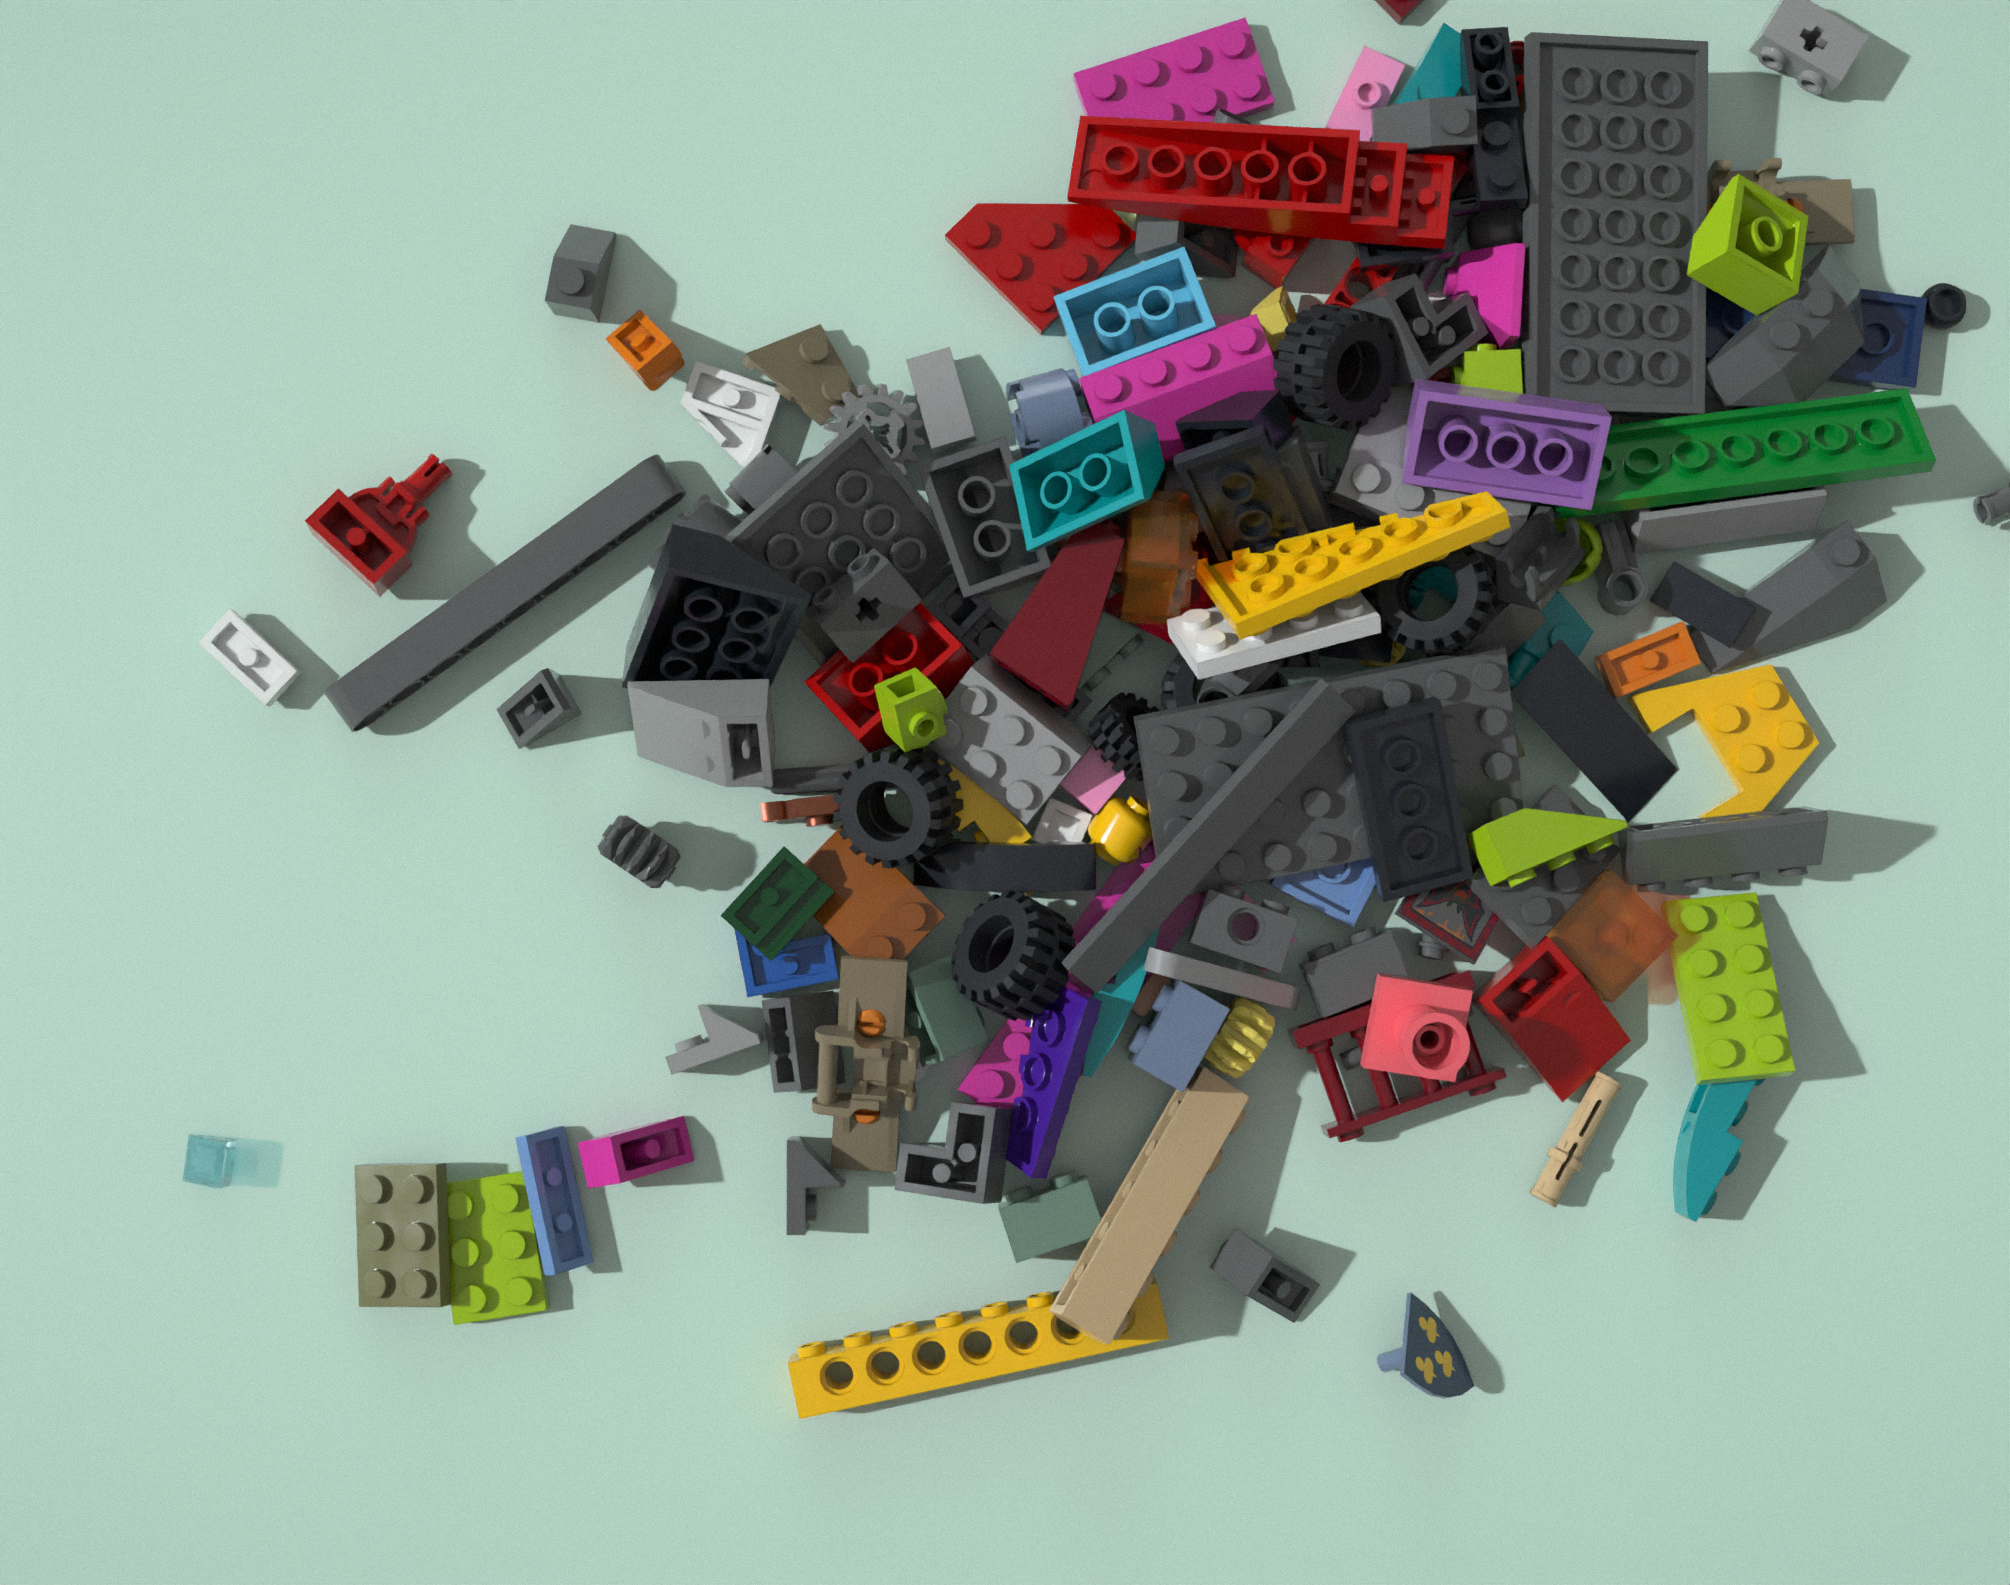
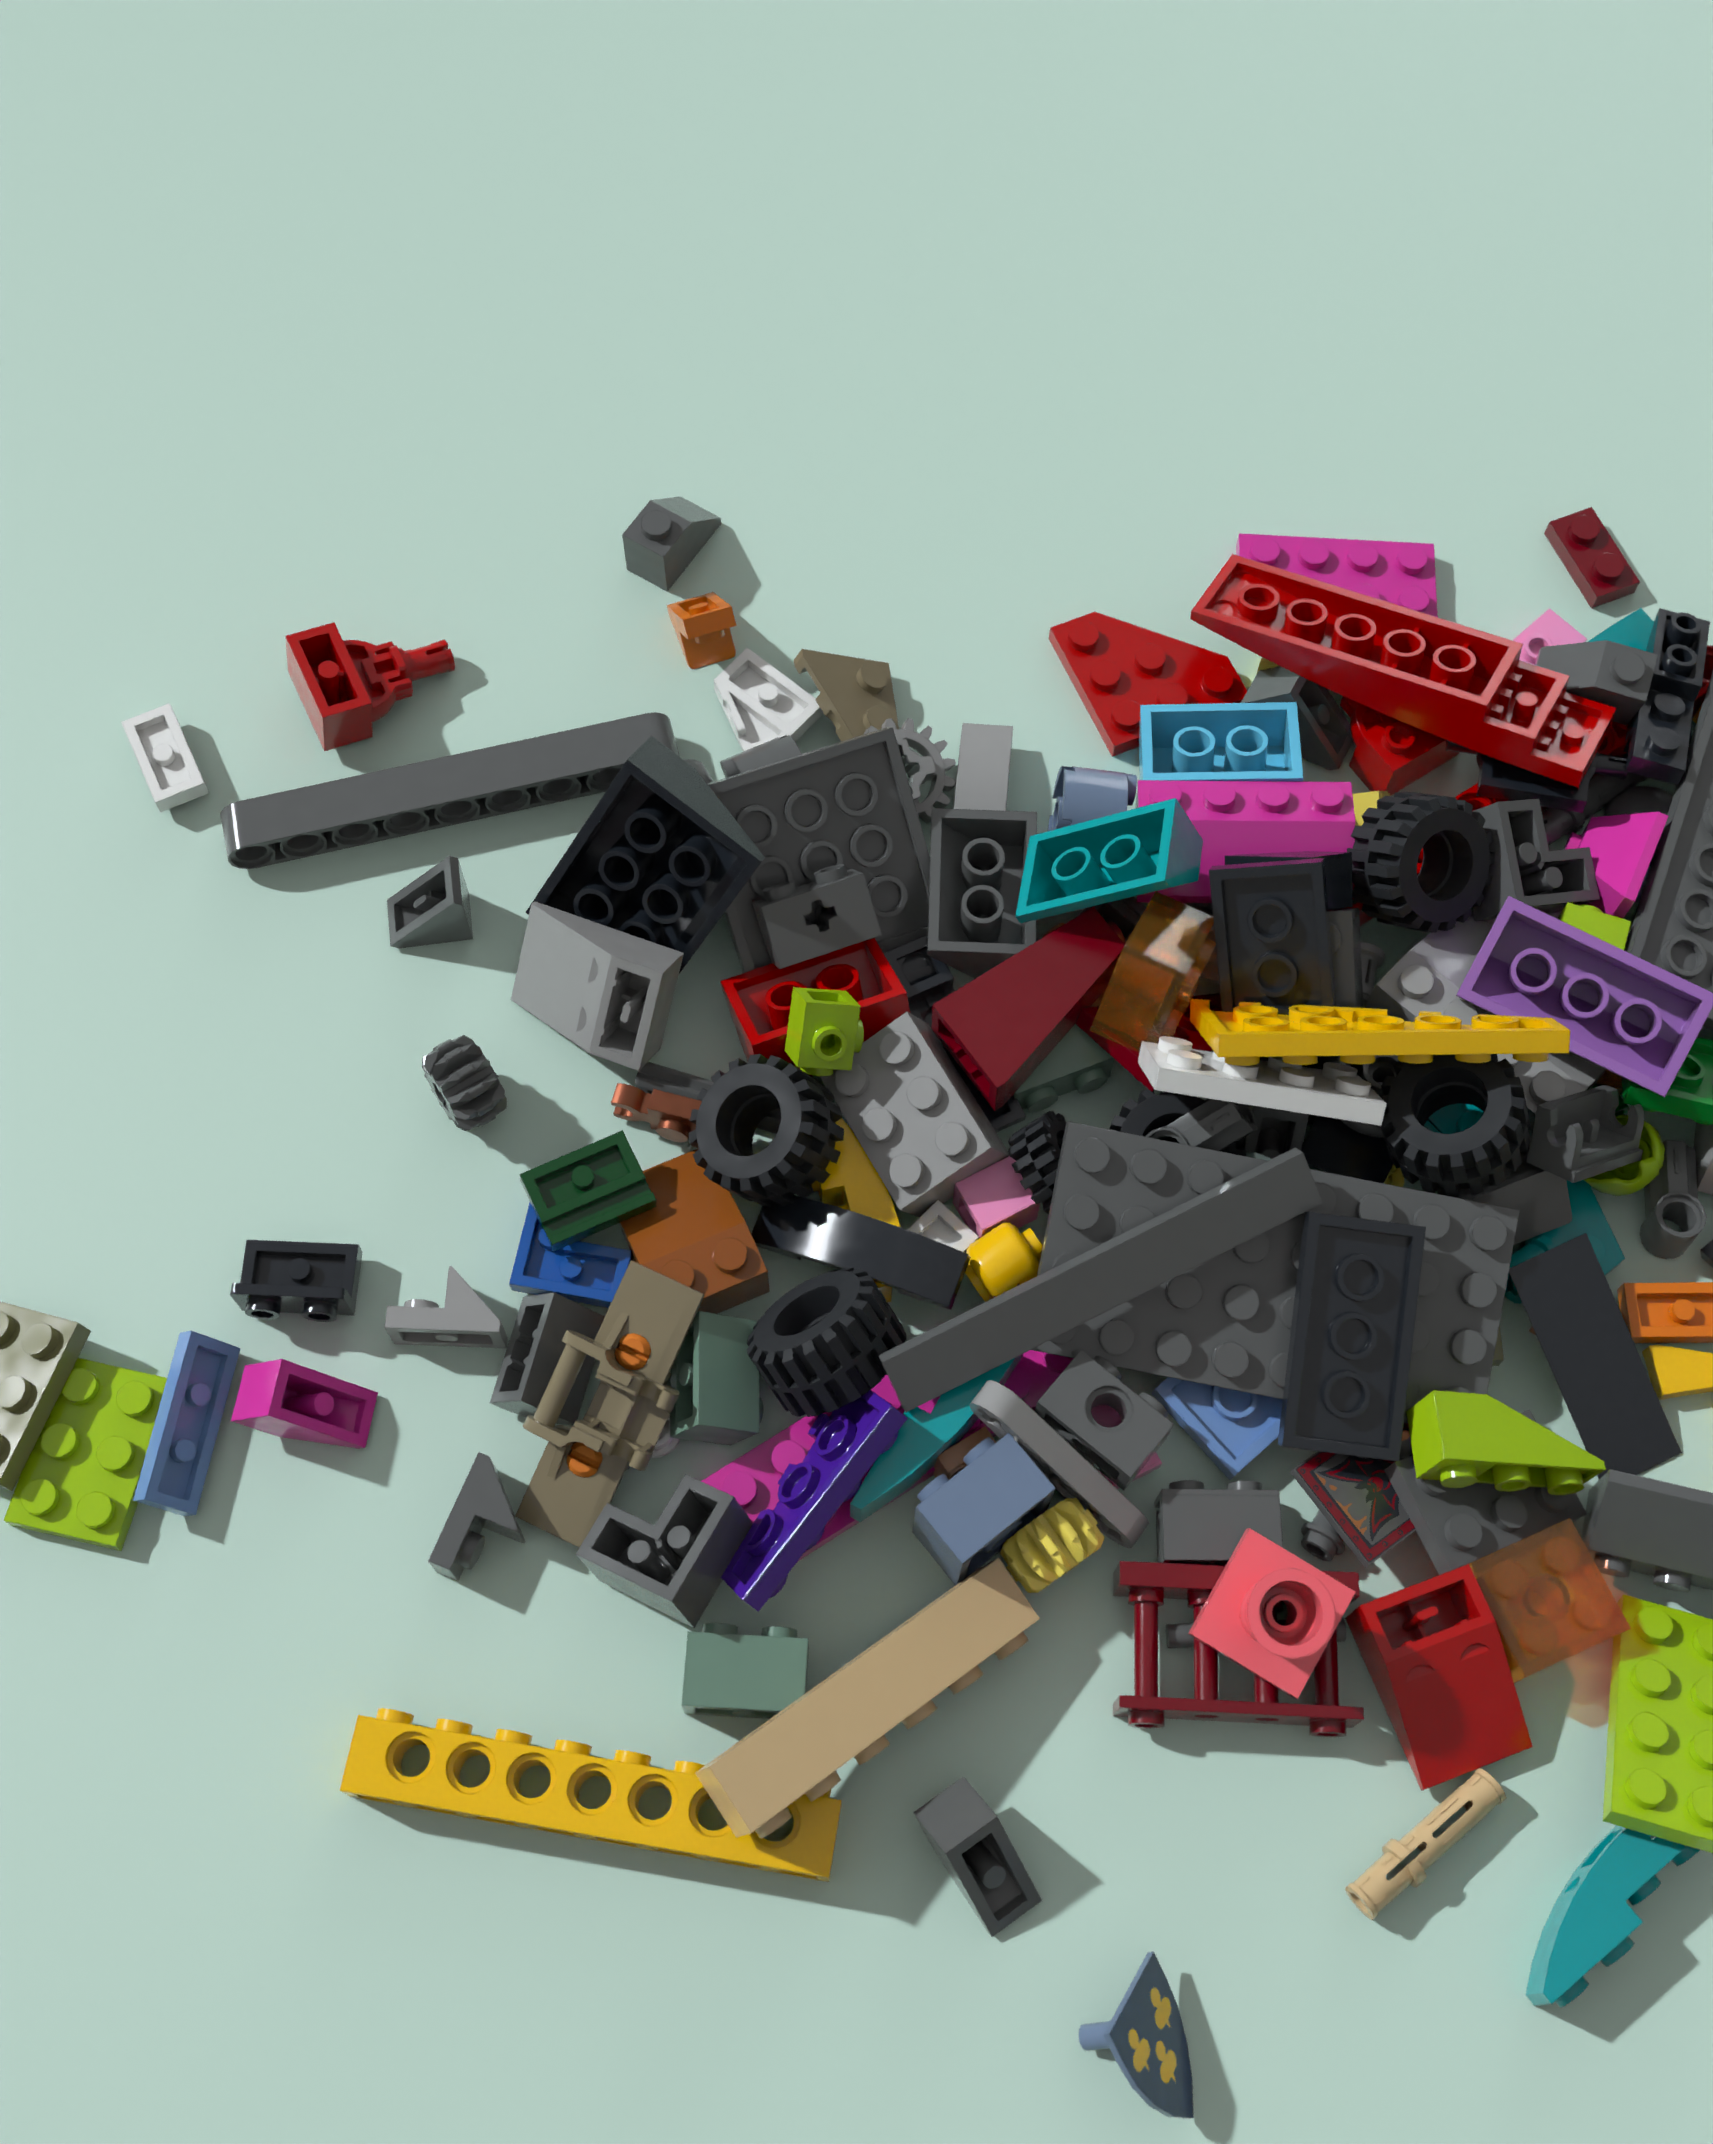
camera: 25 degrees right, 20 degrees down
none -> black bracket [230,1240,363,1322]

